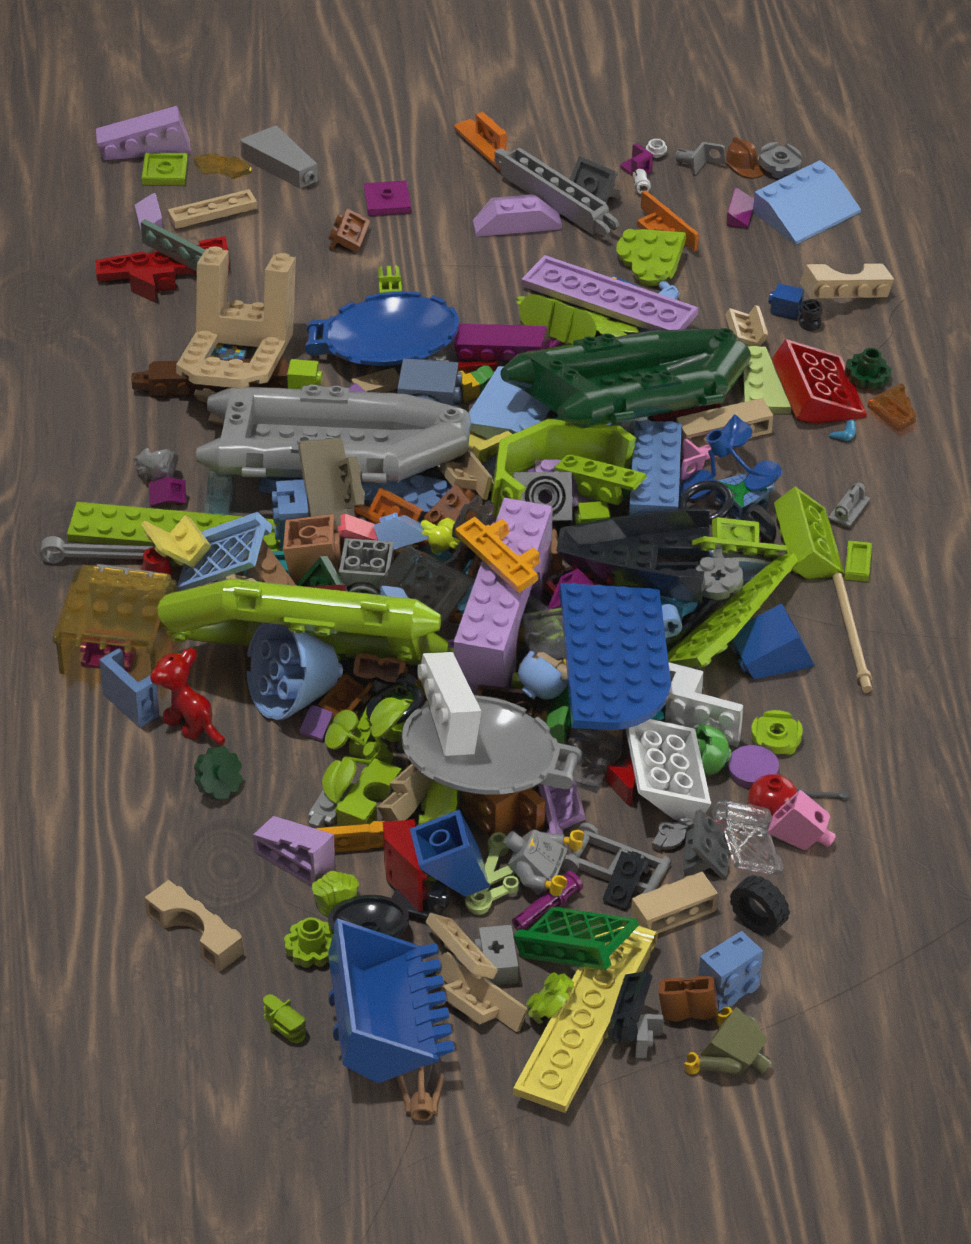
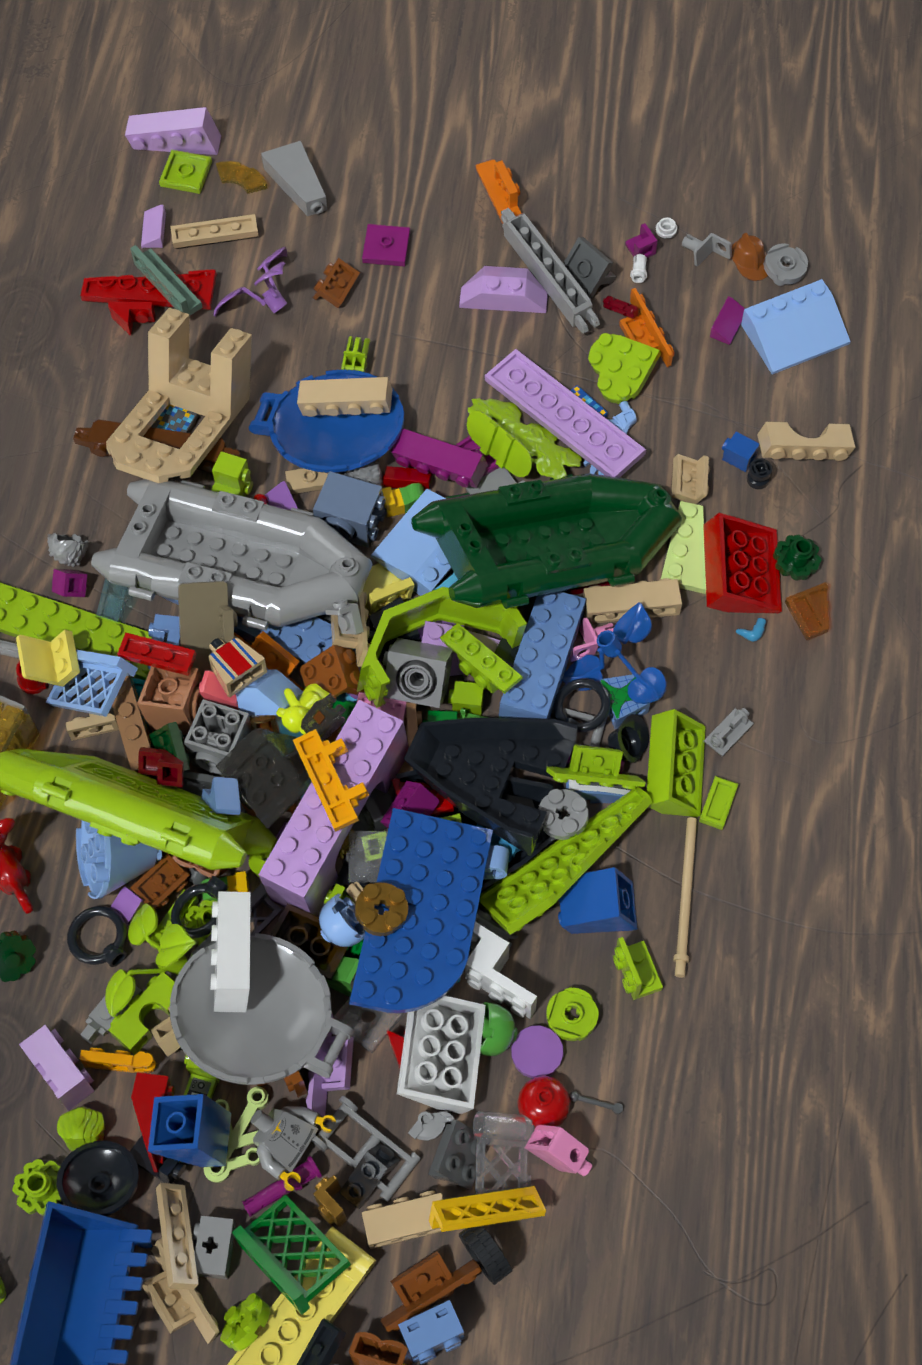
camera: 15 degrees right, 20 degrees up
none -> black piece [67,906,127,967]
none -> red plate [117,632,197,676]
none -> tan torso [209,638,267,698]
none -> medium lavender plant [214,246,287,317]
none -> tan brick [297,377,393,417]
none -> pearl gold bracket [313,1175,347,1227]
none -> light grey bracket [325,600,364,635]
none -> pearl gold plate [355,883,408,936]
none -> dark orange bracket [380,1251,482,1332]
none -> yellow fence [429,1186,546,1232]
none -> dark red axle [602,296,639,319]
none -> lime bracket [613,937,663,1000]

